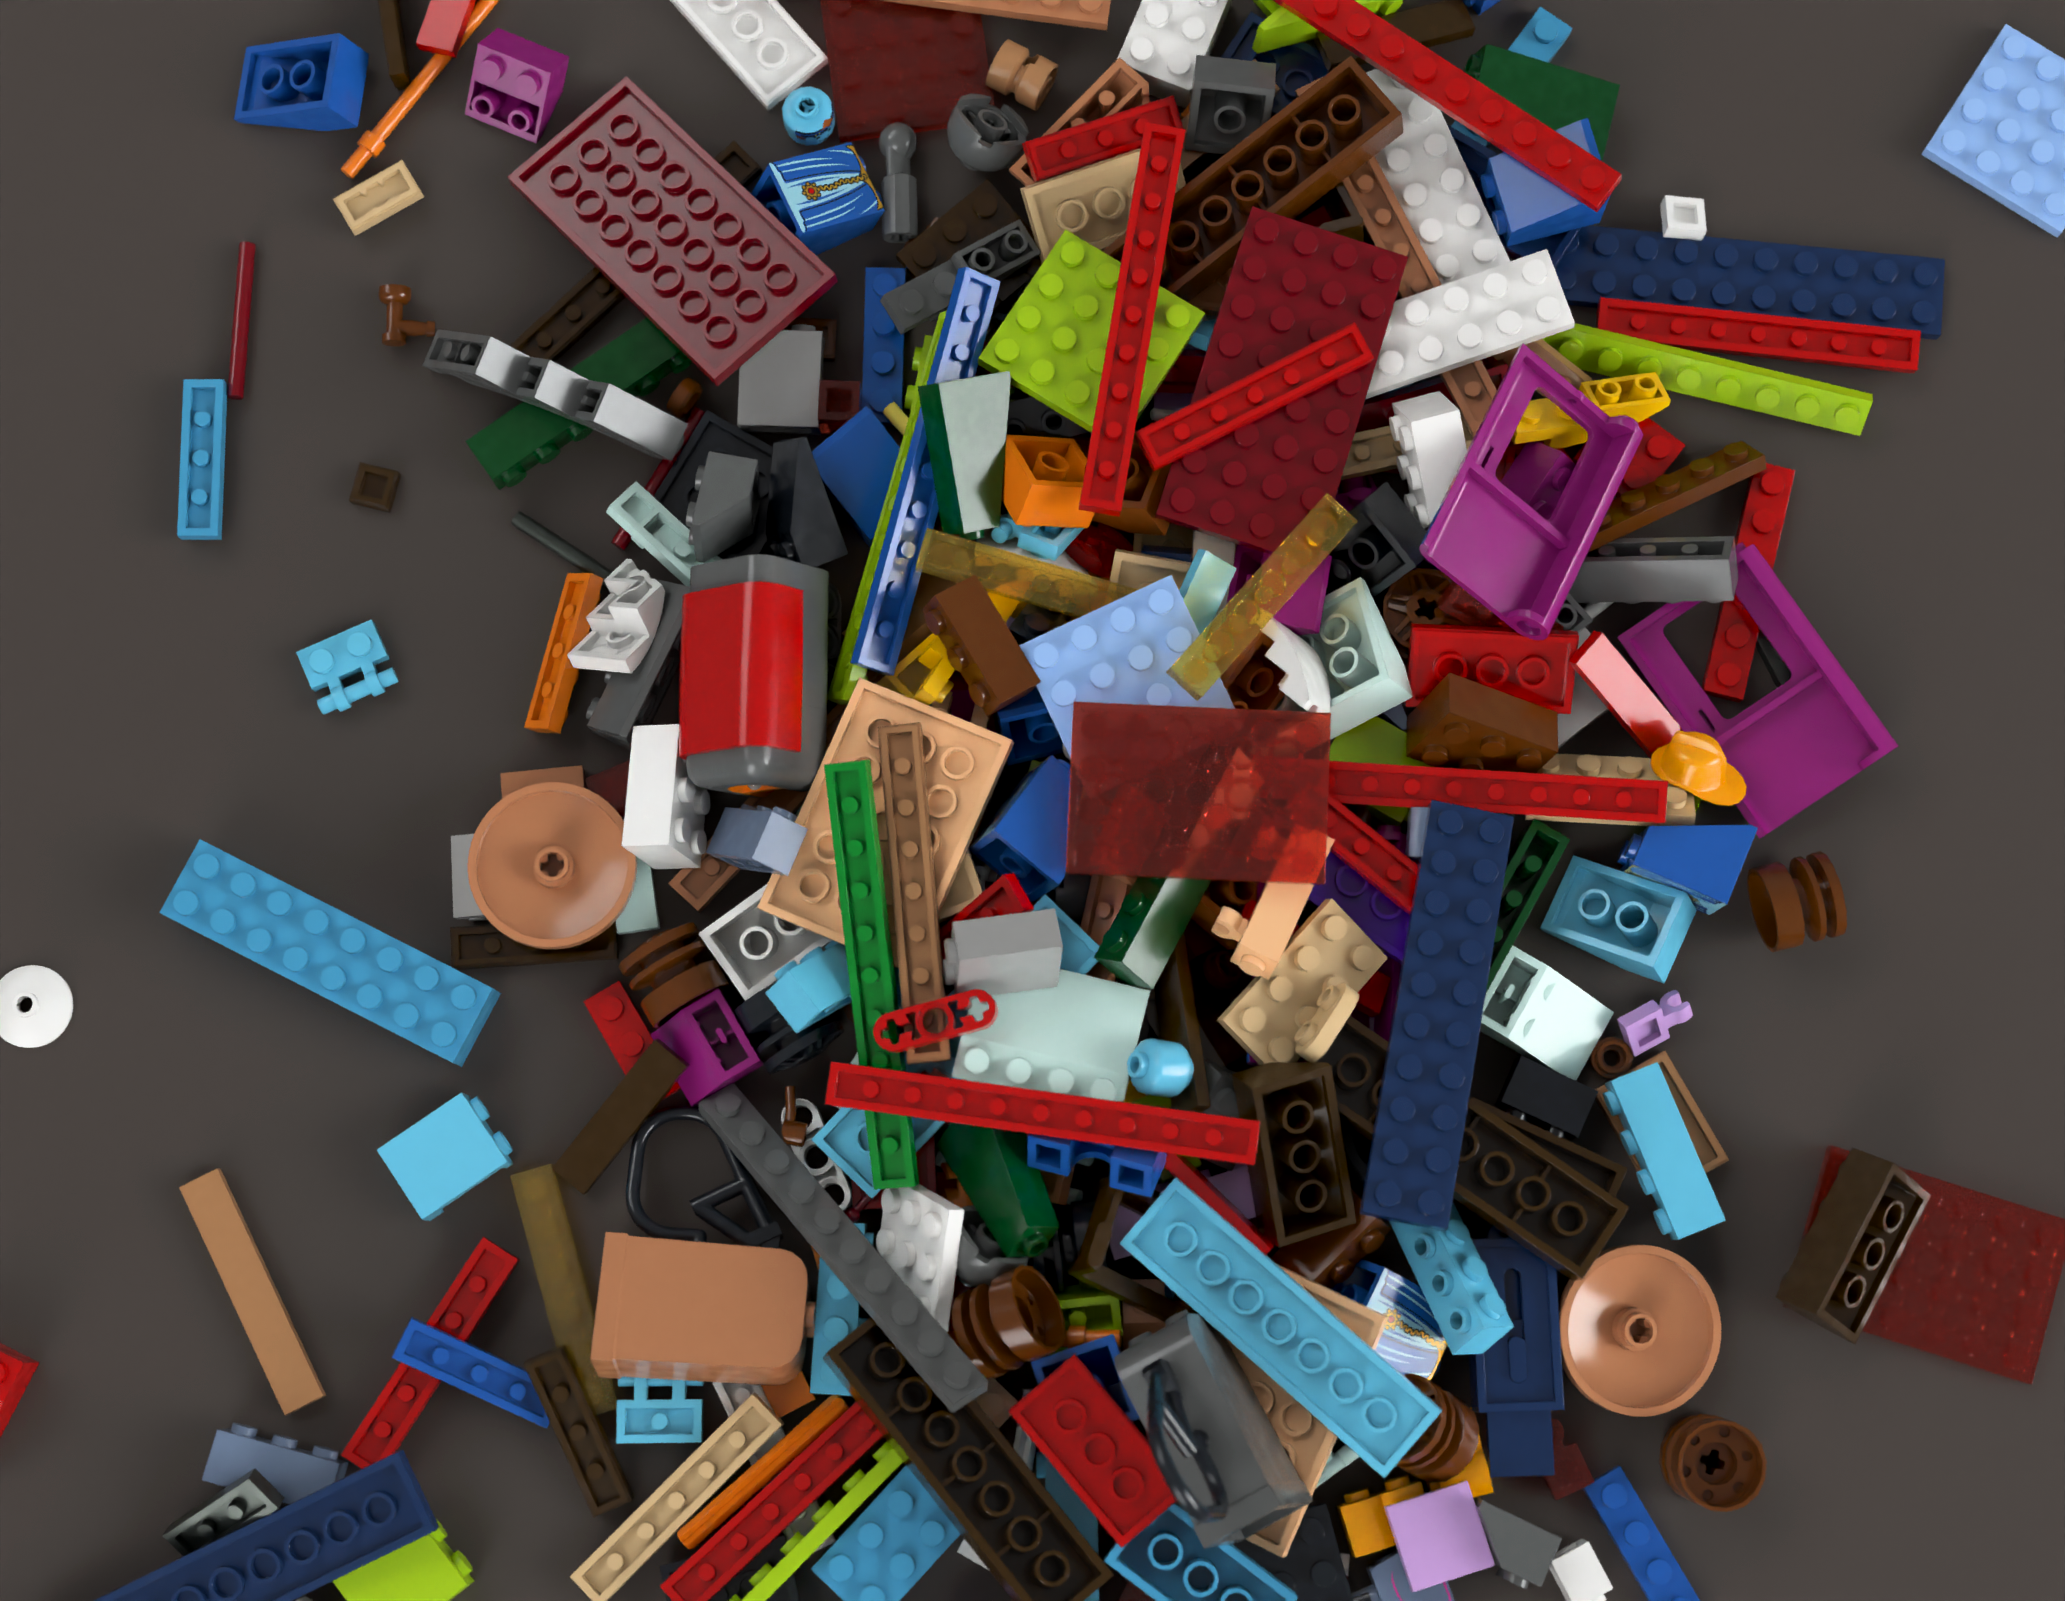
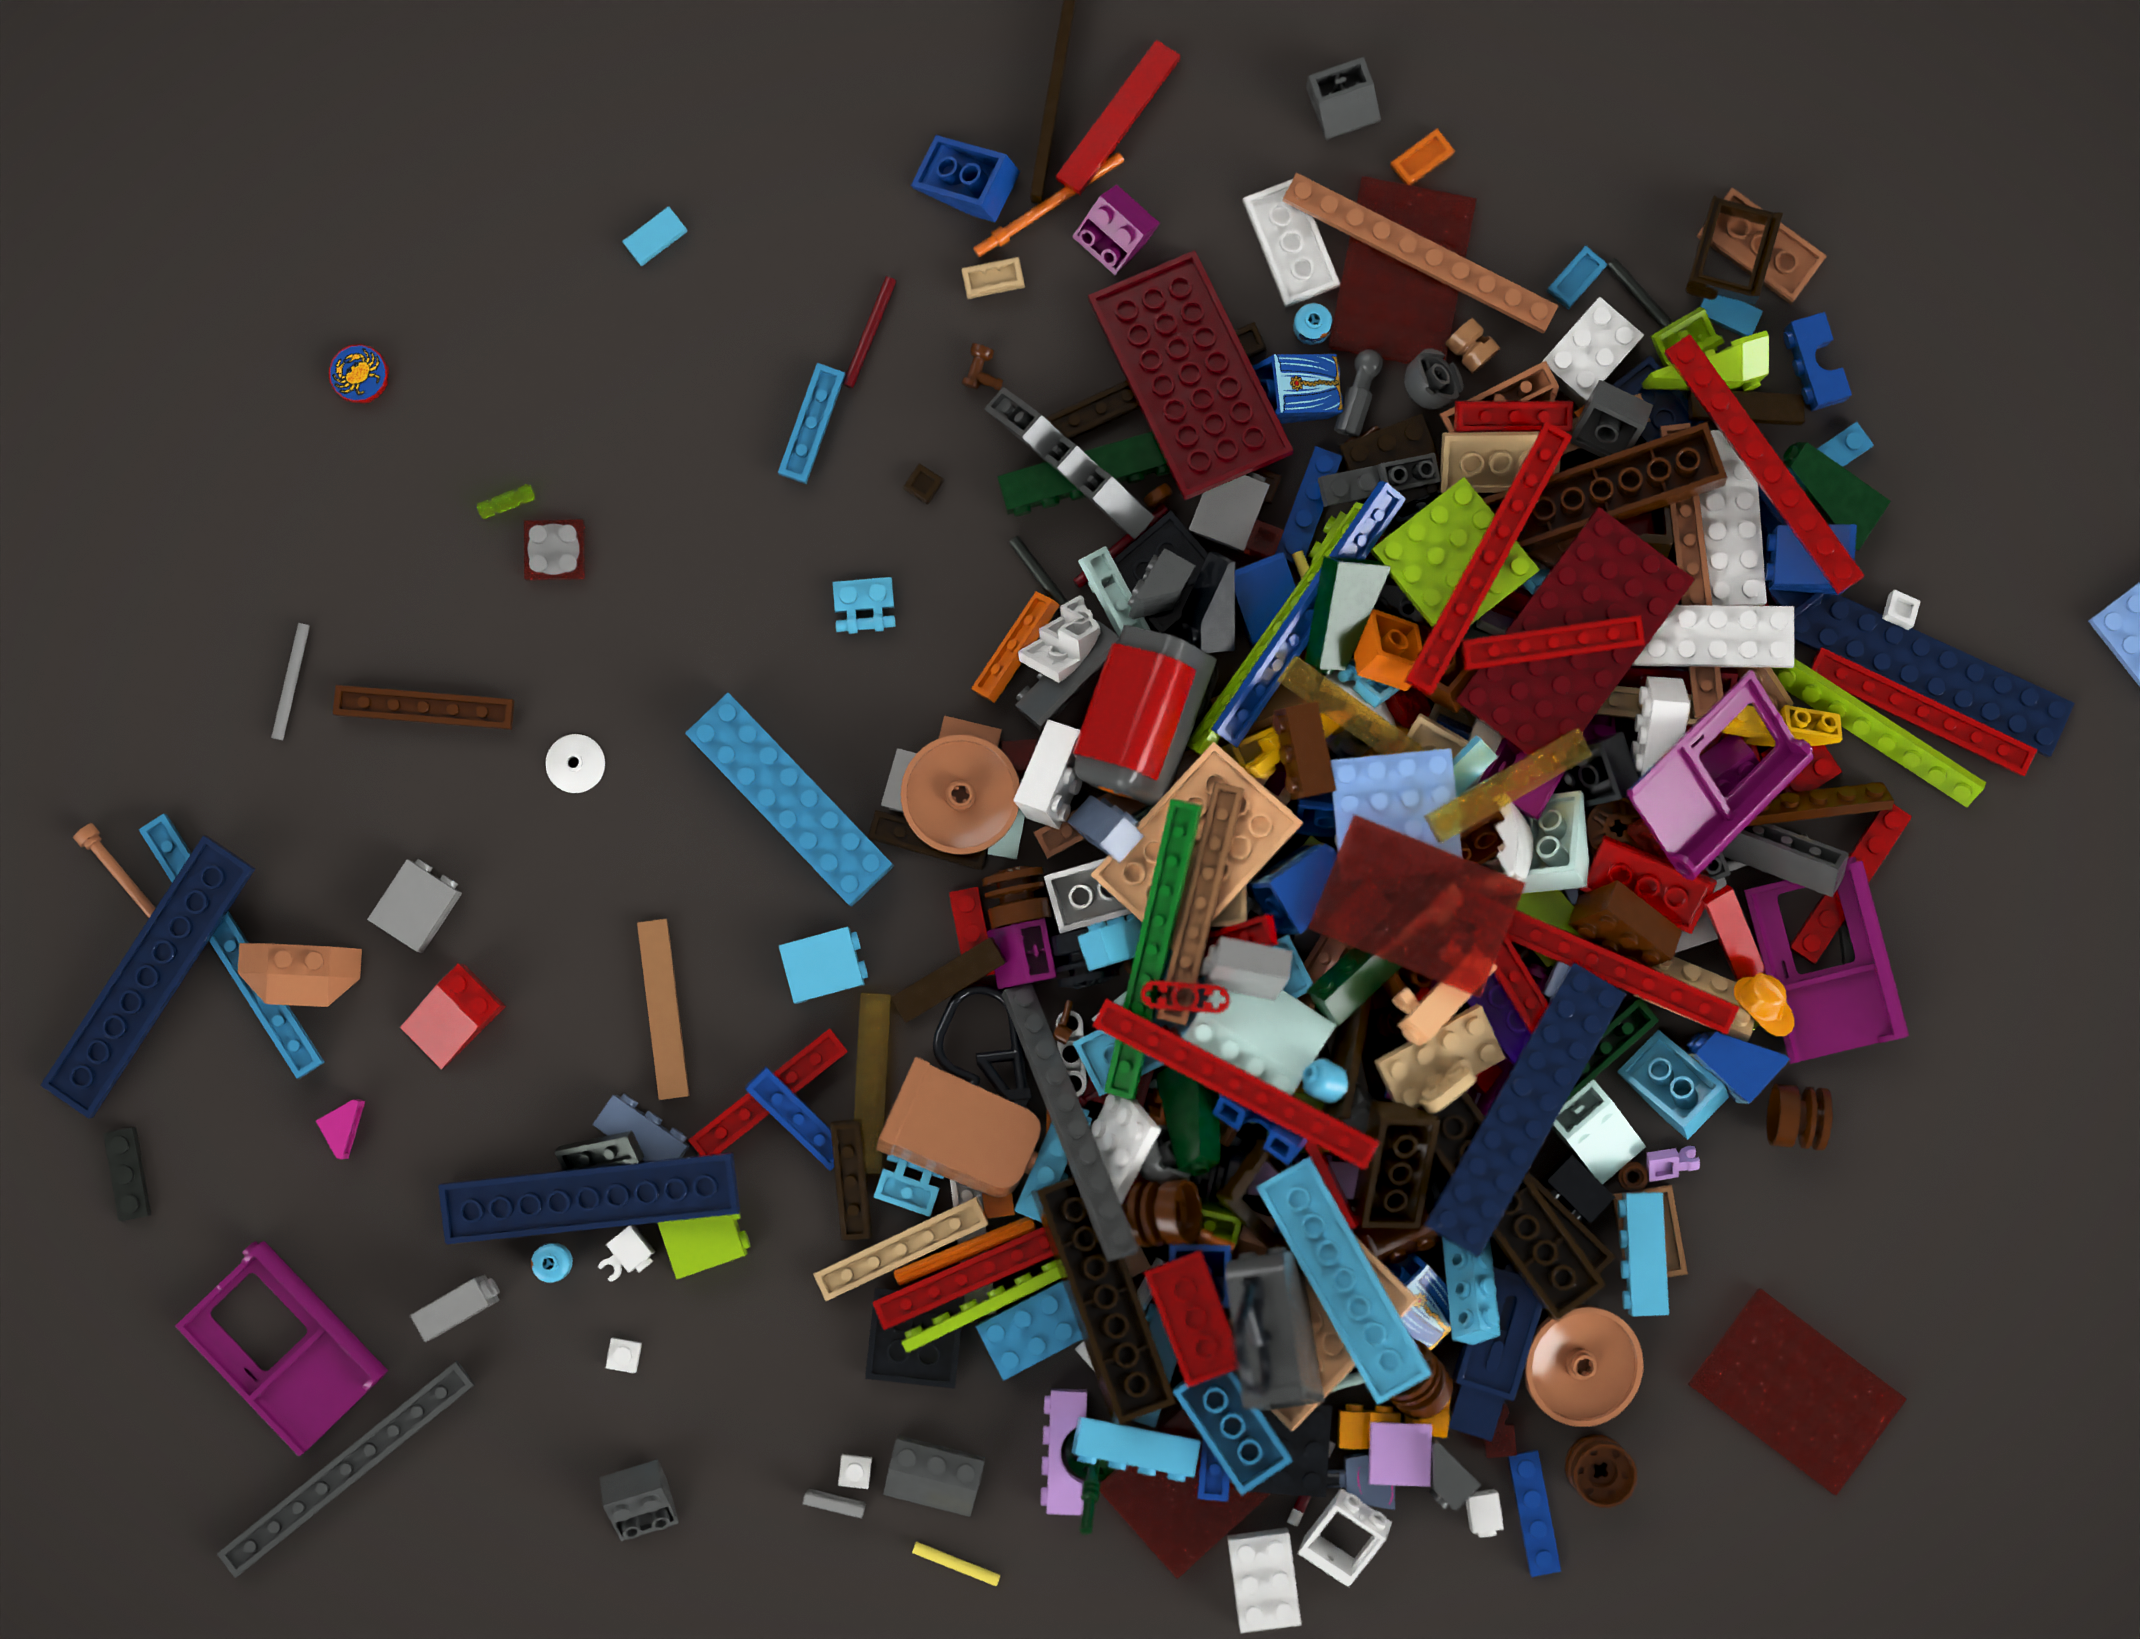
camera: 20 degrees right, 5 degrees up
dark brown slope [1775,1147,1931,1344] -> none

